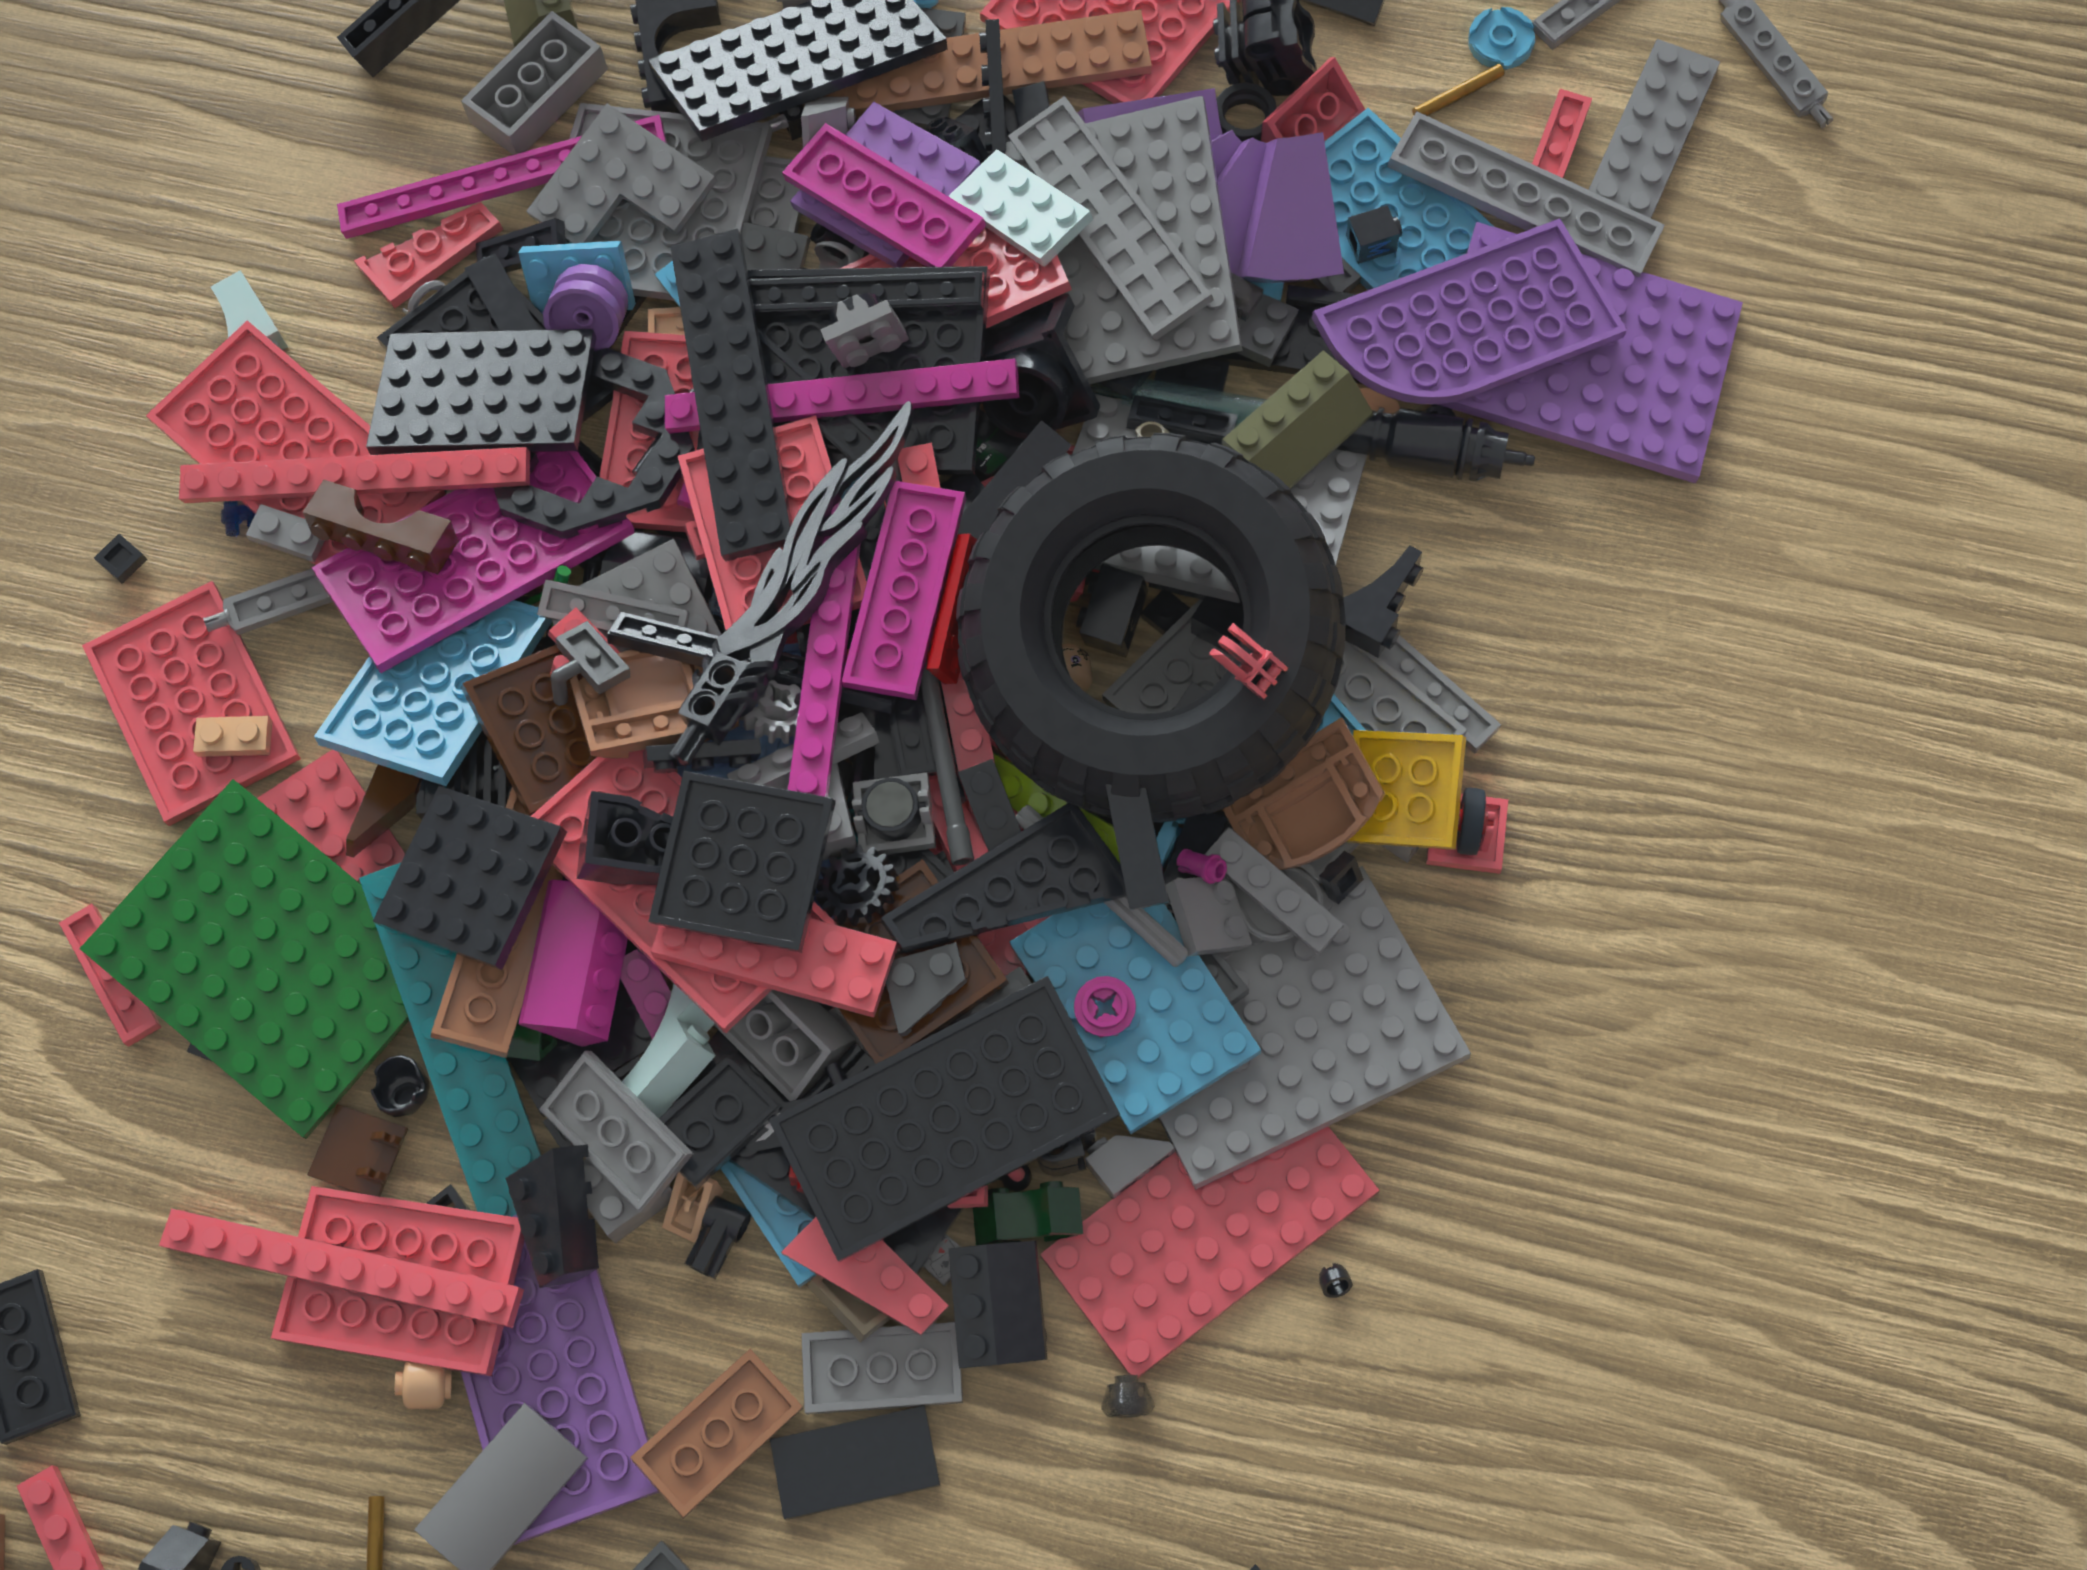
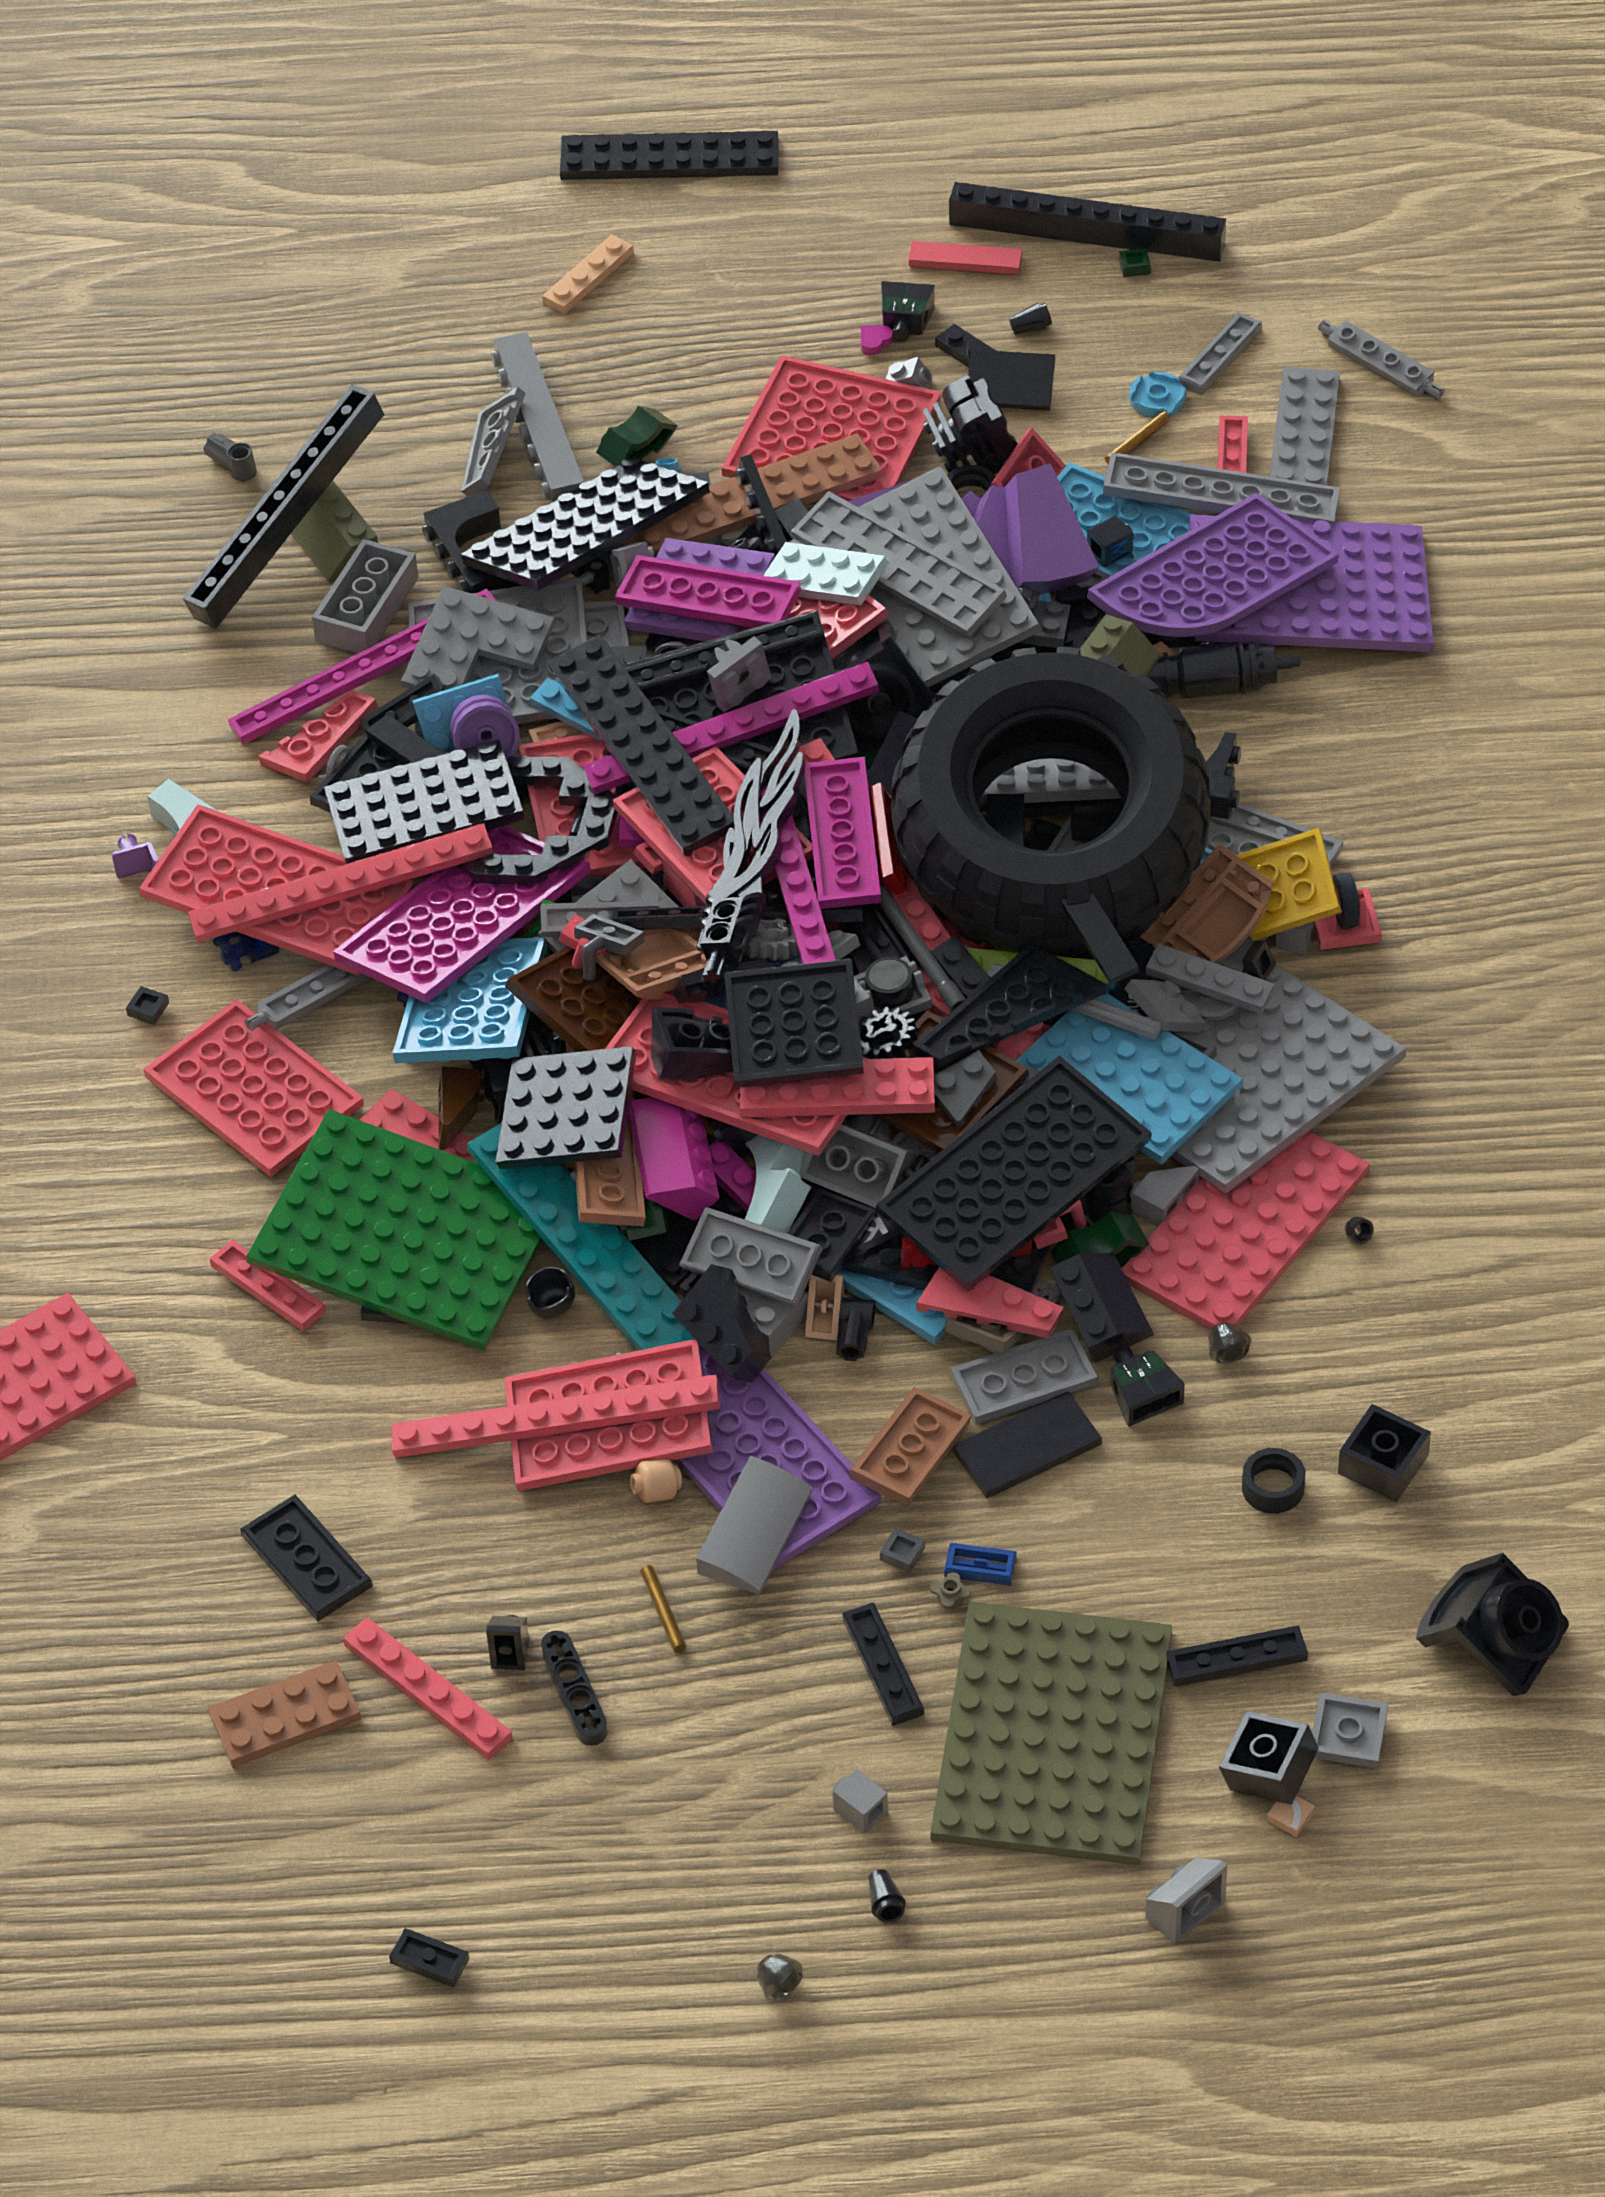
camera: 20 degrees left, 20 degrees down
light nougat plate [193,716,272,757] -> none
light grey plate [246,504,325,562] -> none
arch [303,480,458,574] -> none
reddish brown plate [307,1104,408,1196] -> none
dark pink gear [1074,976,1136,1038] -> none
dark pink pin [1177,849,1227,884] -> none
coral arm [1209,623,1288,700] -> none
none -> medium lavender bracket [111,834,158,878]
none -> black torso [1111,1347,1185,1427]

